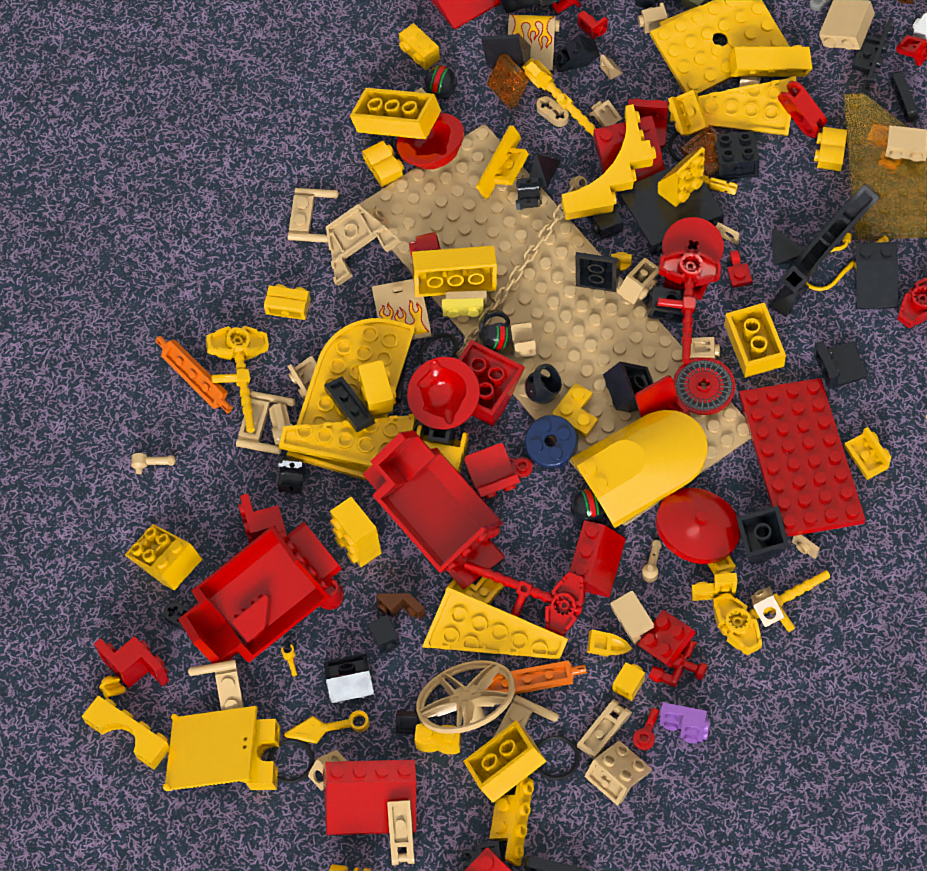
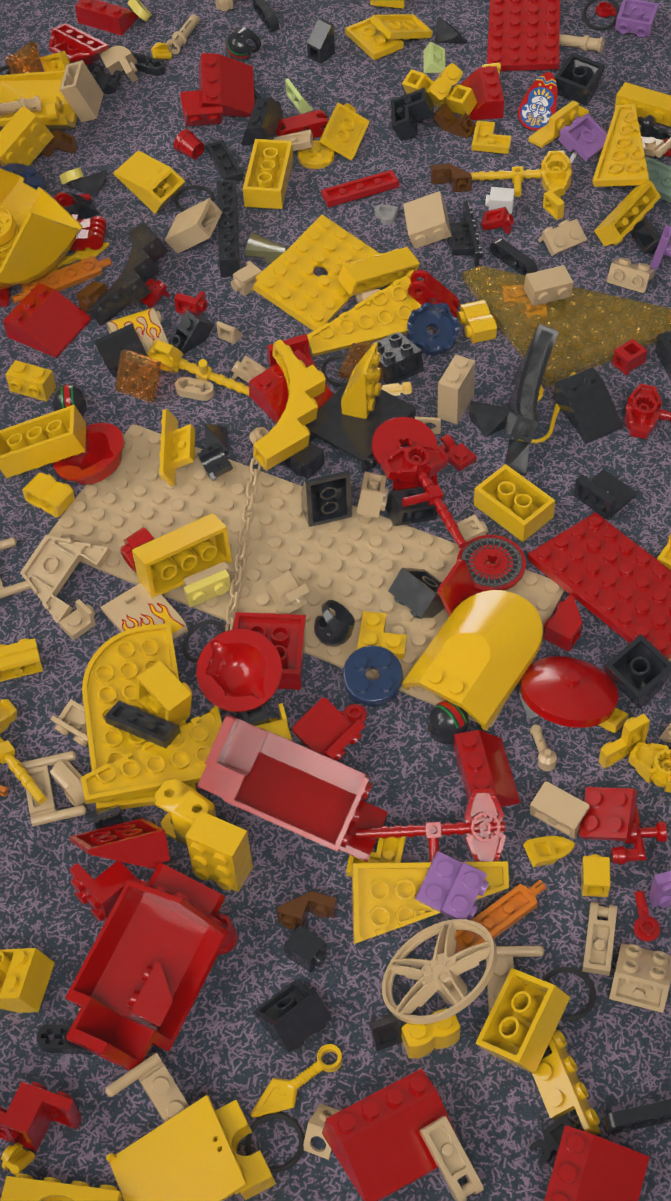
camera: 30 degrees left, 10 degrees down
yellow hand [281,644,297,677] -> none
black helmet [479,309,512,351] -> none
yellow bracket [668,90,709,136] -> none
none -> tan bracket [59,599,96,640]
none -> red slope [69,818,170,869]
none -> yellow piece [154,778,216,844]
none -> dark blue plate [406,303,459,355]
none -> medium lavender plate [414,851,489,920]
none -> tan brick [437,354,475,424]
none -> red slope [543,594,583,652]

